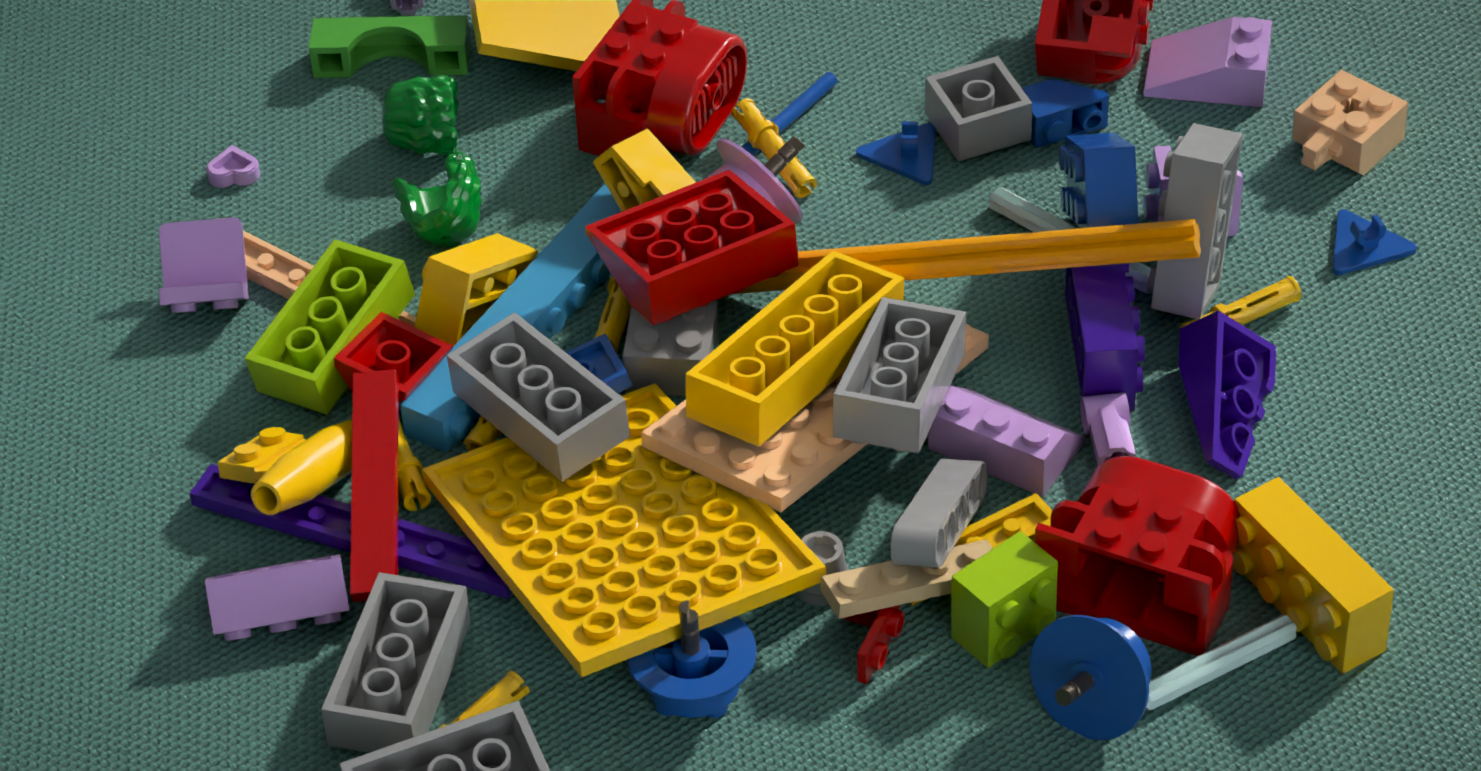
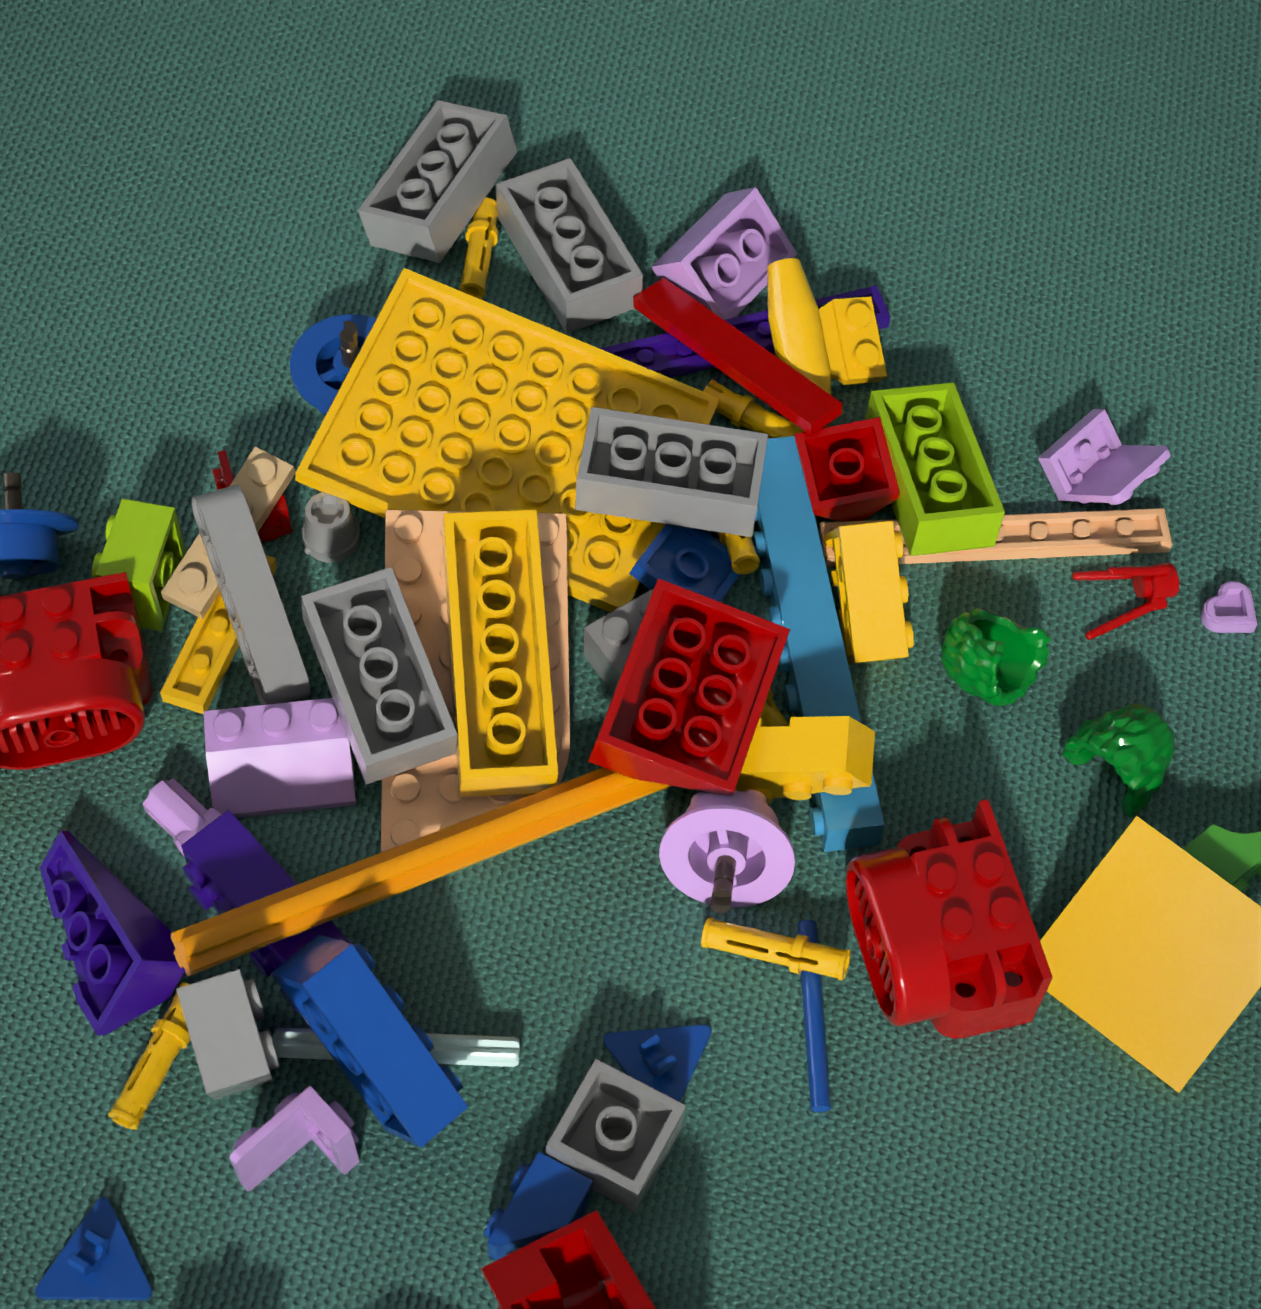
camera: 135 degrees right, 15 degrees up
none -> red plant [1072,562,1179,640]

